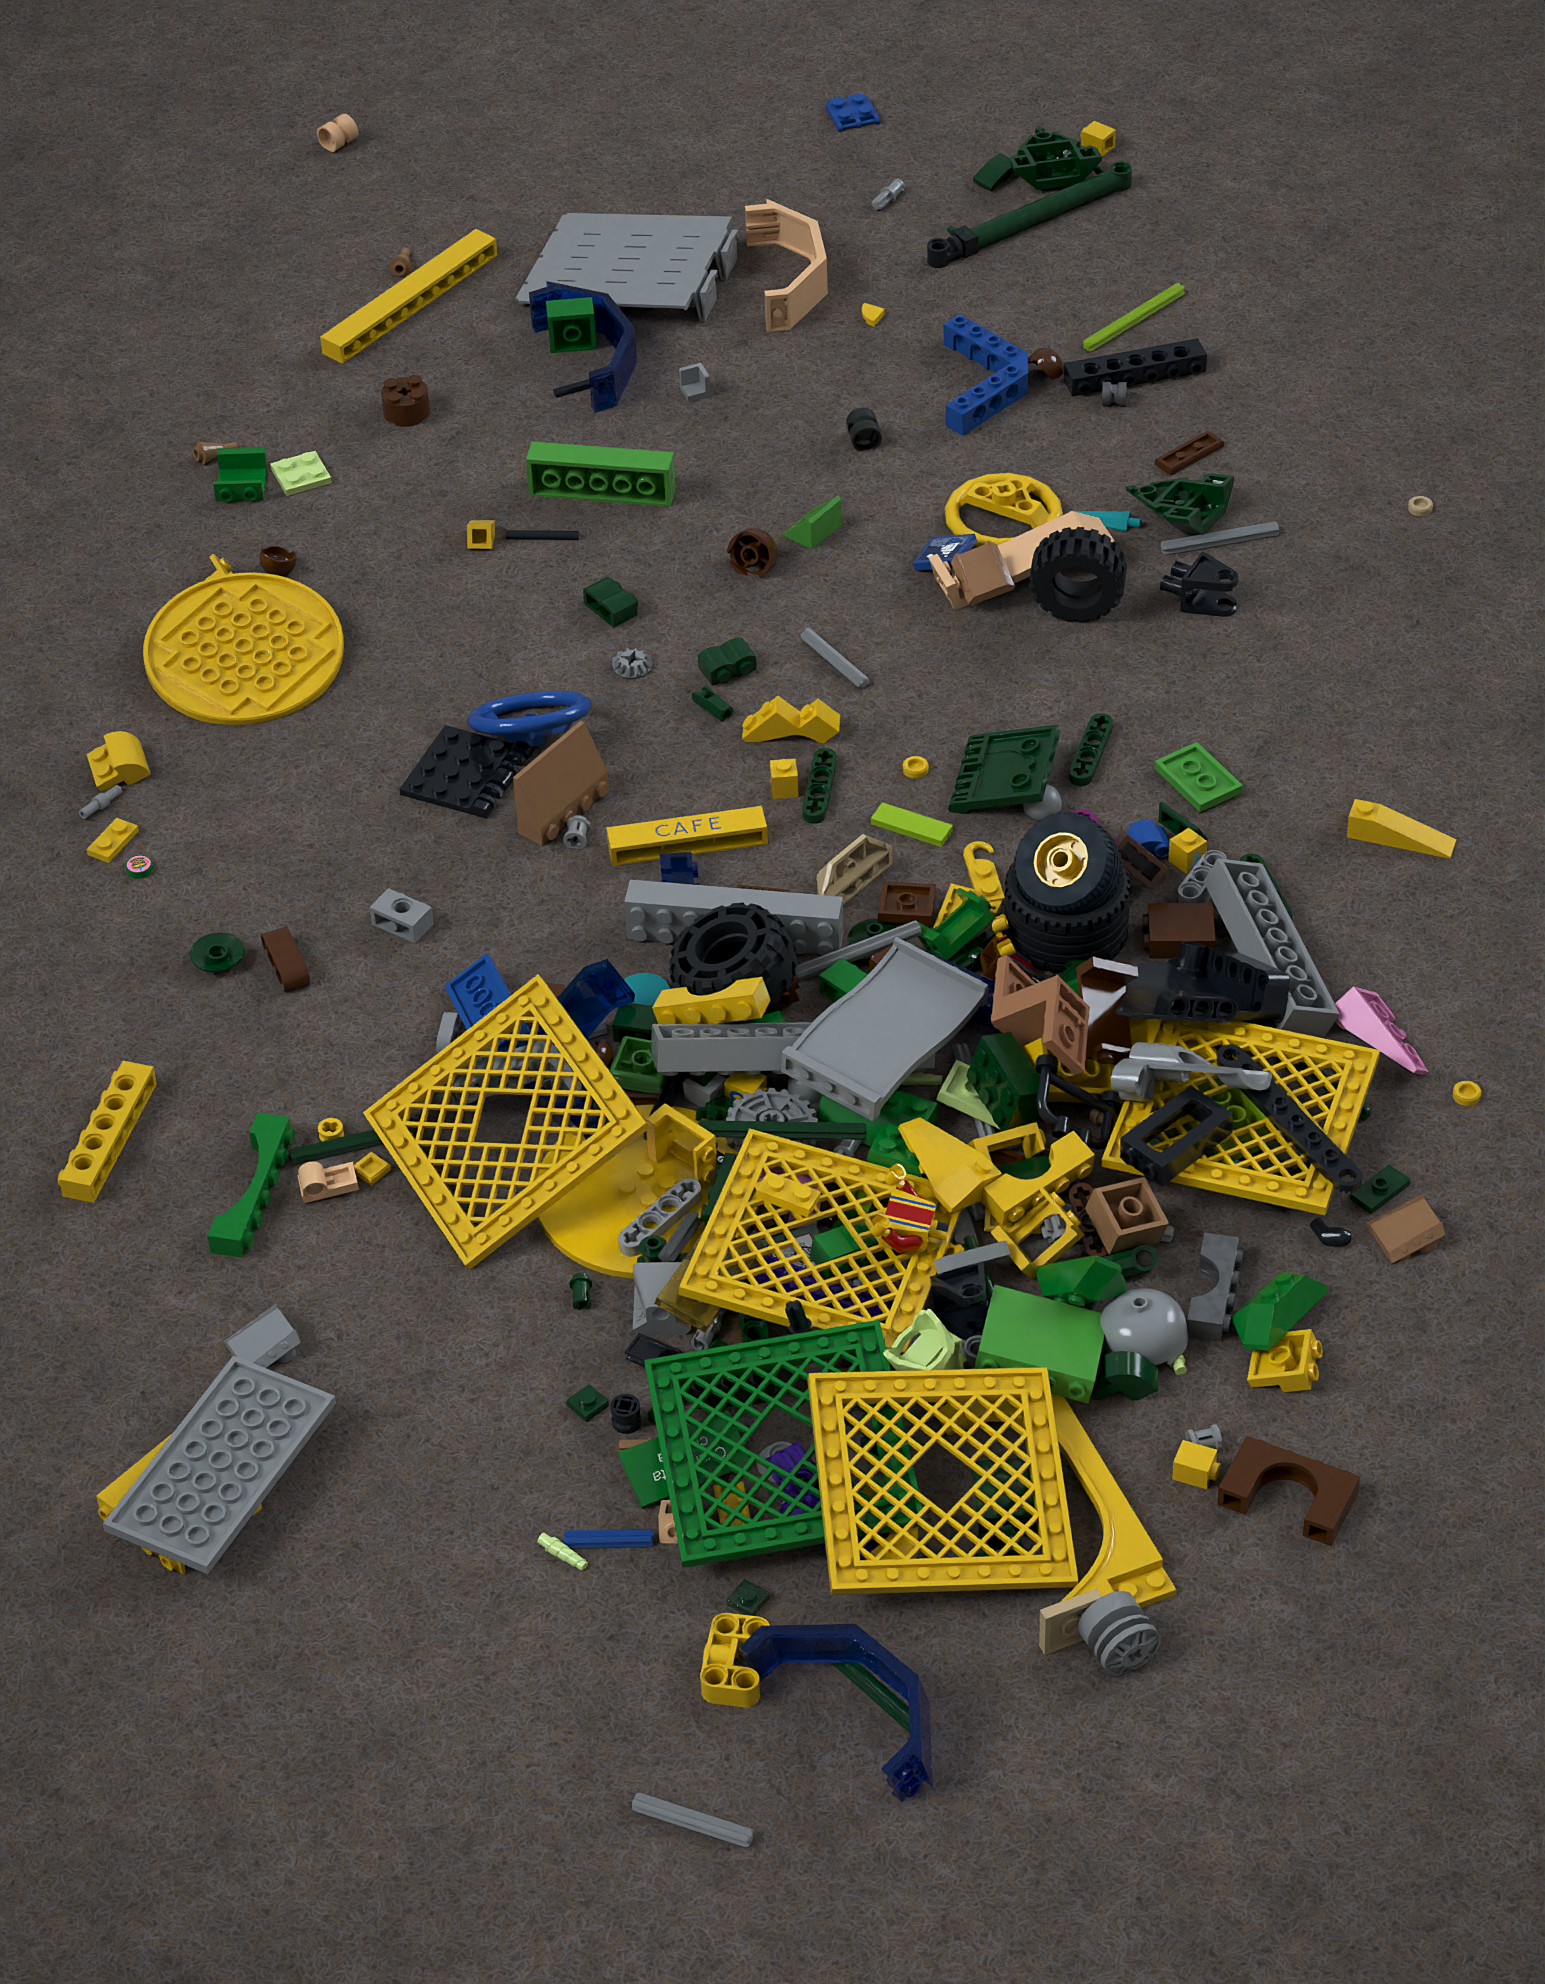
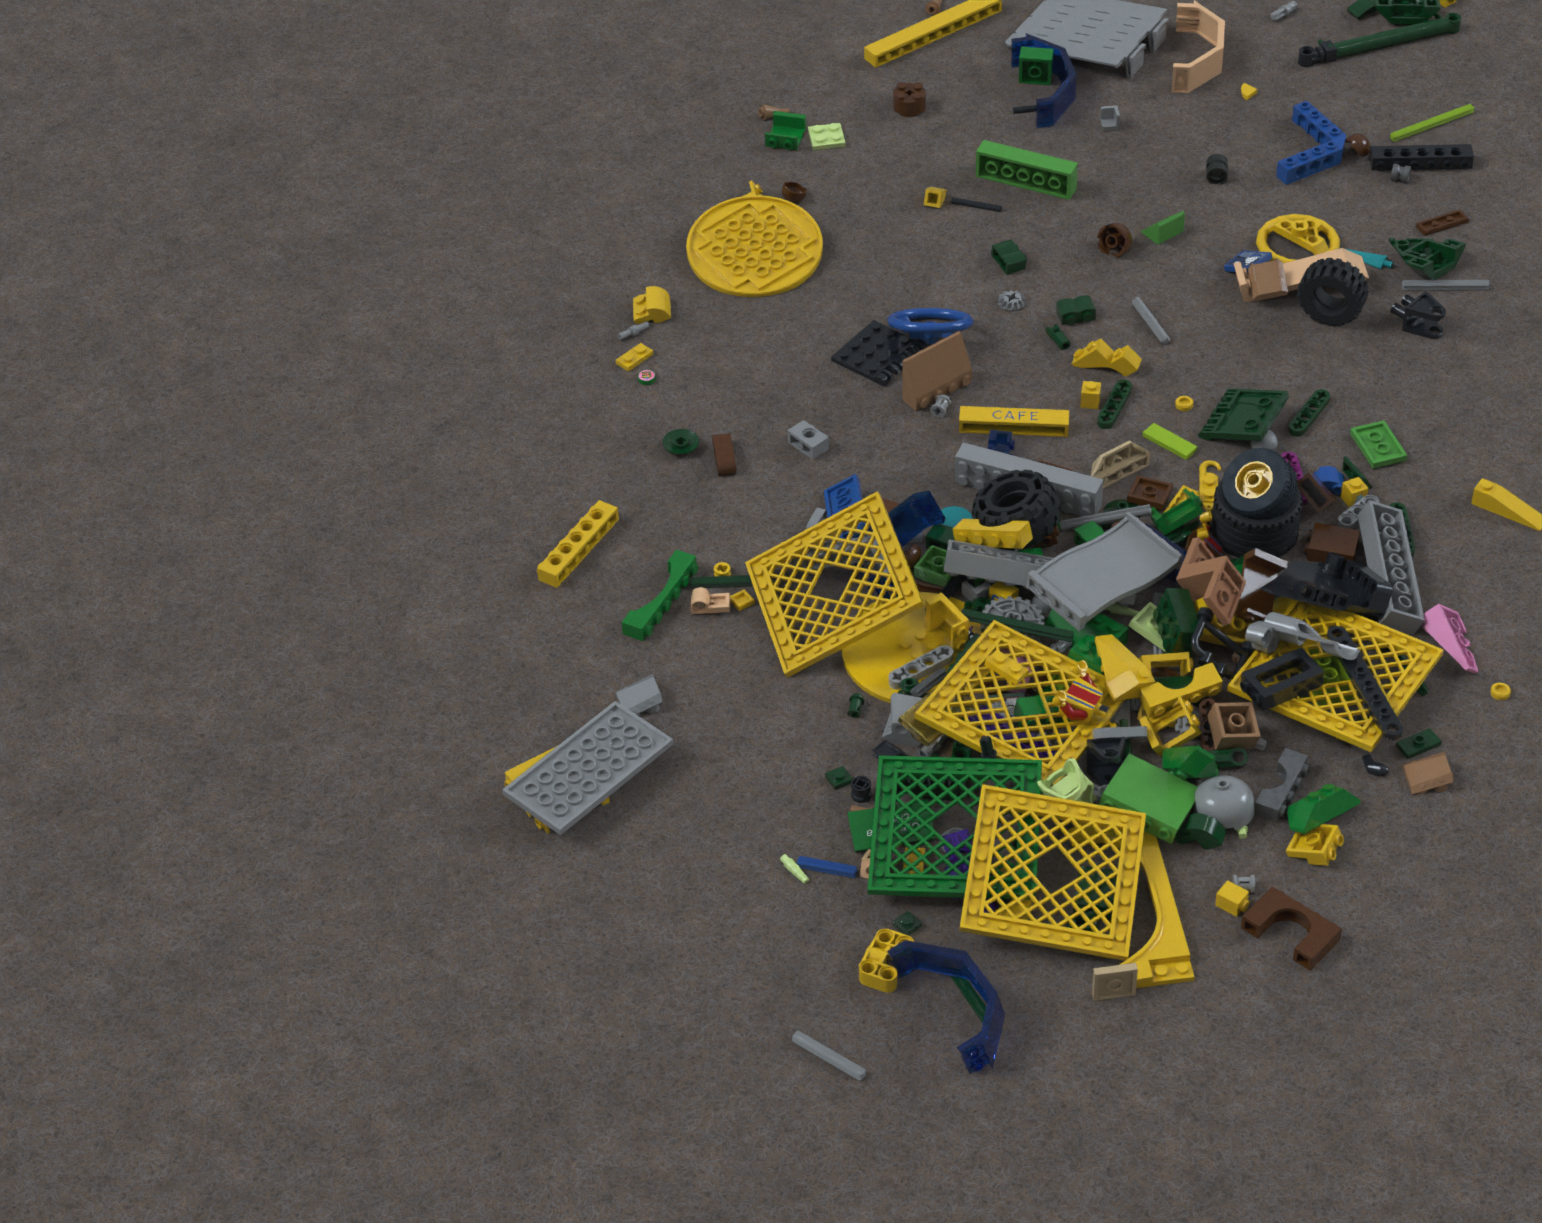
camera: 15 degrees right, 0 degrees up
light grey wheel [1078,1591,1161,1676] -> none

